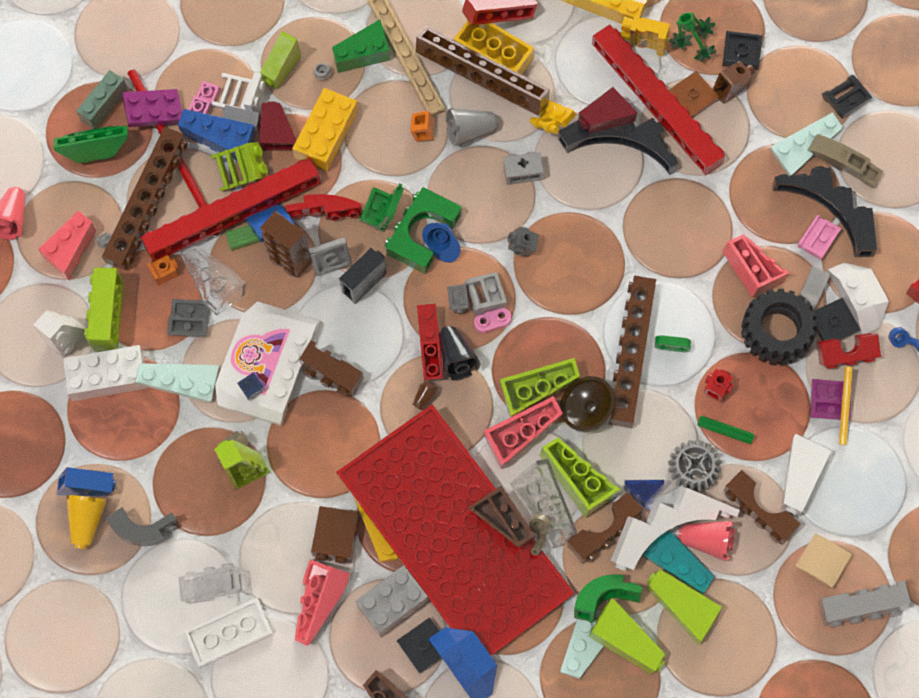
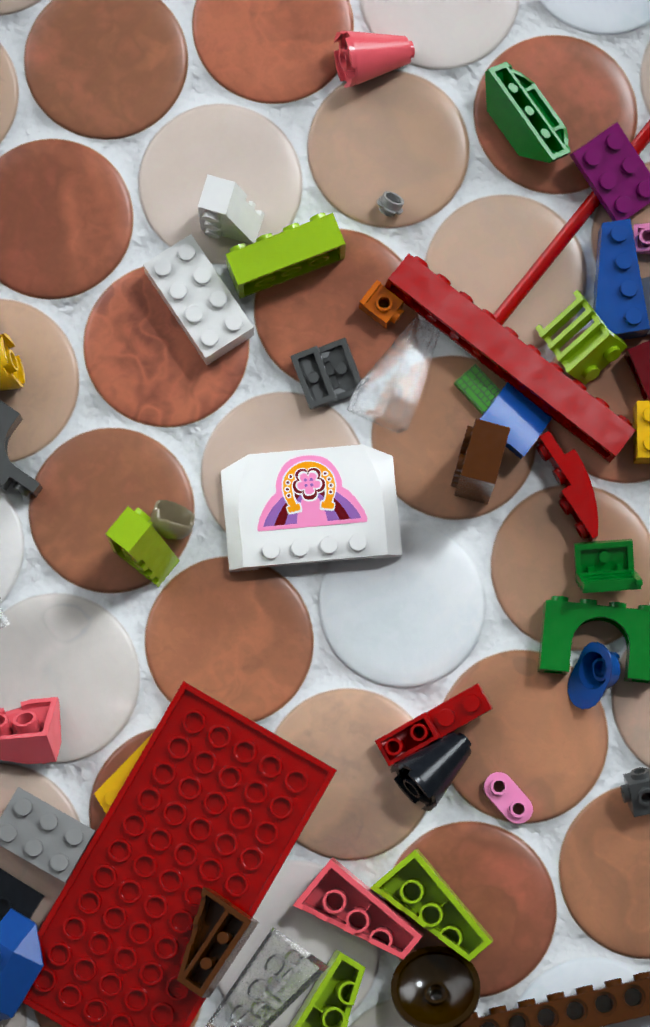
camera: 60 degrees right, 10 degrees up
coral wedge [38,211,96,280] -> none
blue slope [57,467,116,497] -> none
sand green brick [76,70,128,129] -> none
reddish brown brick [102,127,188,271] -> none
light aqua wing [135,363,219,403] -> none
dark blue plate [237,373,265,400] -> none
reddish brown wedge [299,340,364,398] -> none
light grey plate [308,237,352,276] -> none
reddish brown brick [311,506,360,564] -> none
black brick [339,248,387,304] -> none
reddish brown cone [412,380,438,410] -> none
flat silver bracket [447,284,469,313] -> none
light grey plate [464,272,507,315] -> none
dark tan plate [529,514,551,555] -> none

